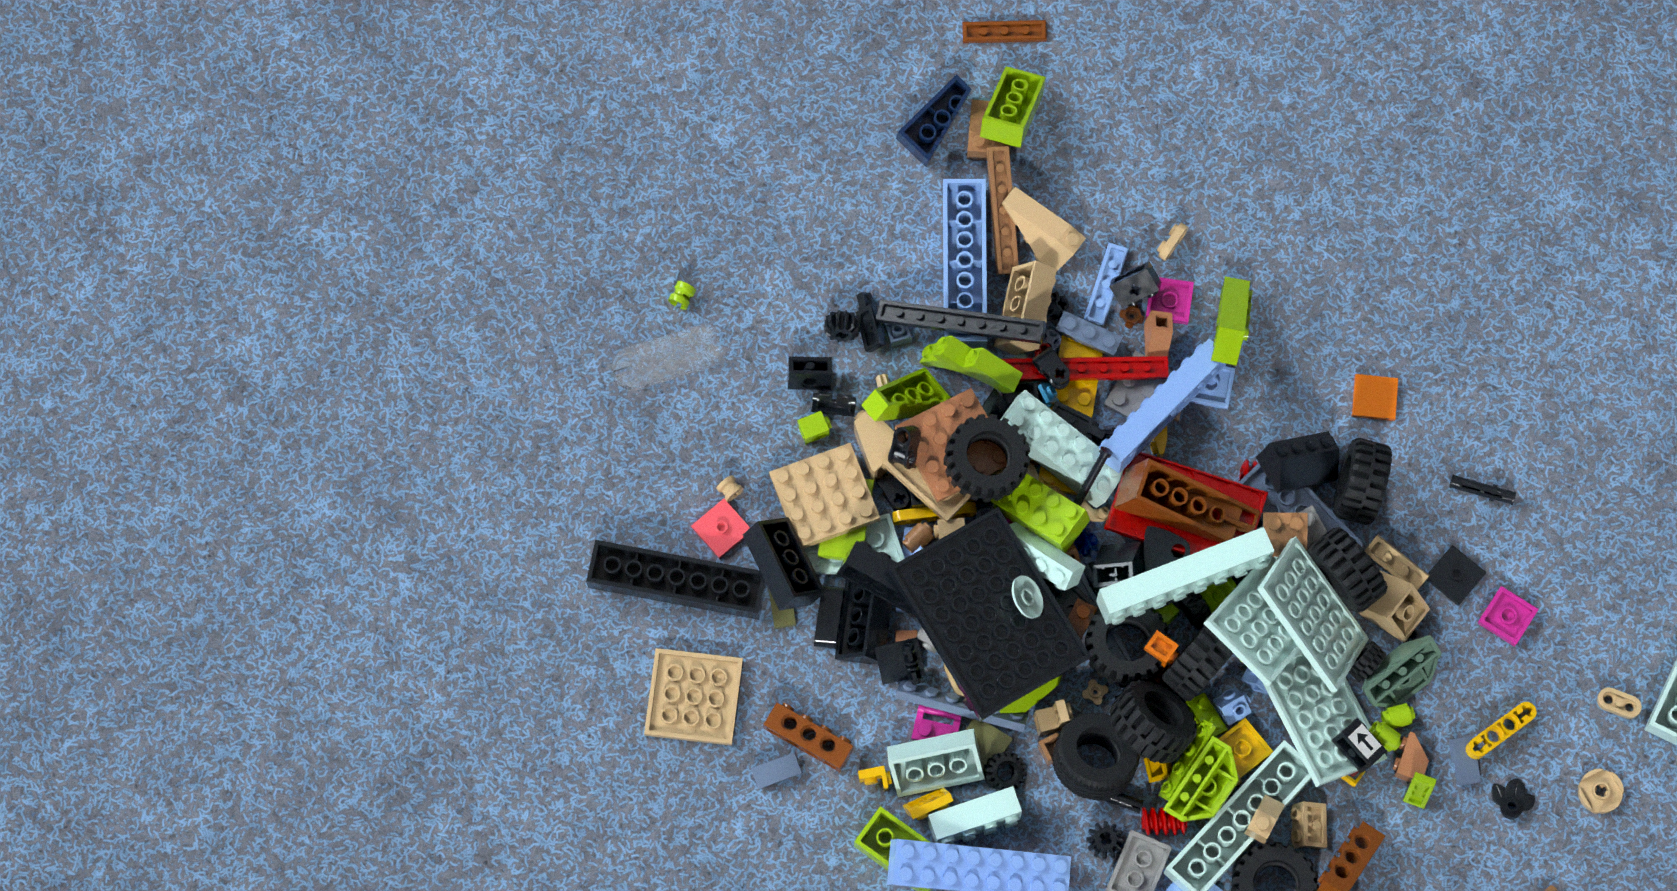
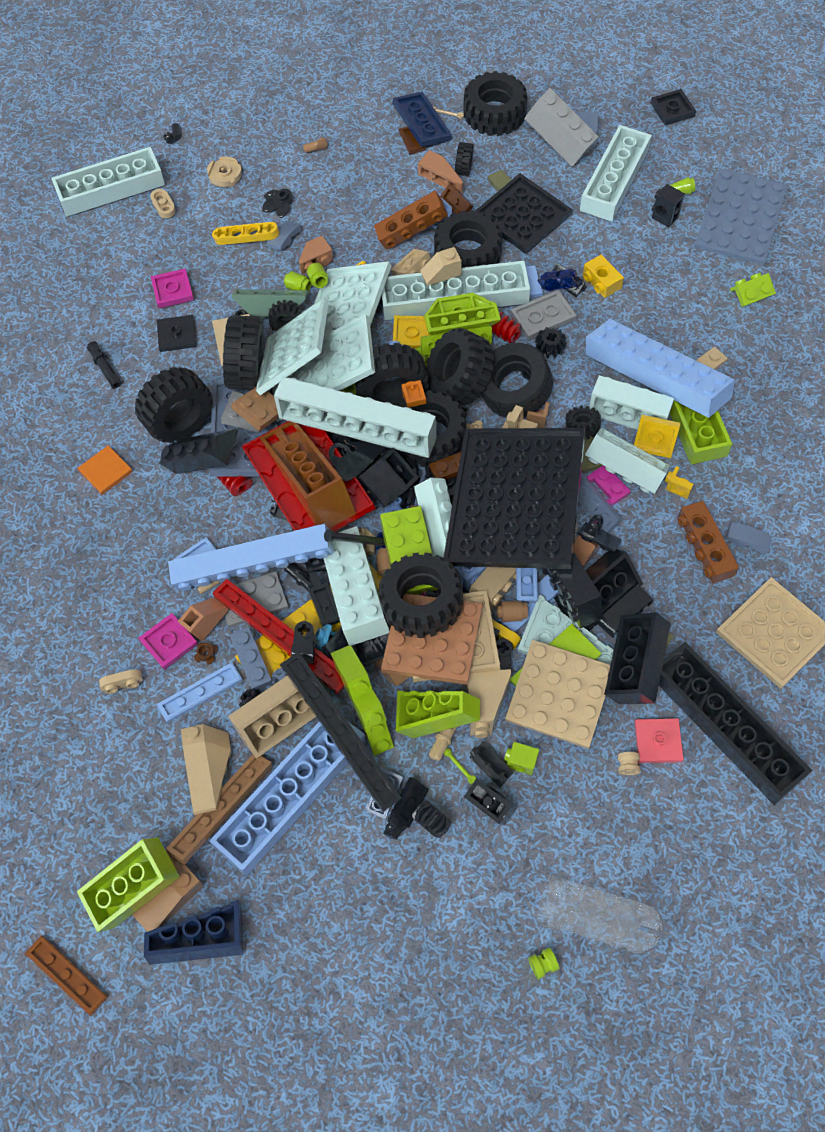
camera: 140 degrees left, 10 degrees down
black piece [888,425,921,469] -> none
light aqua dish [1012,575,1043,619] -> none
black brick [1109,261,1162,308] -> none
lime wedge [1211,276,1253,366] -> none
black brick [1331,717,1387,773] -> none
tan plate [1365,534,1430,591] -> none
lime plate [1403,772,1437,809] -> none
none -> lime hinge [443,748,476,784]

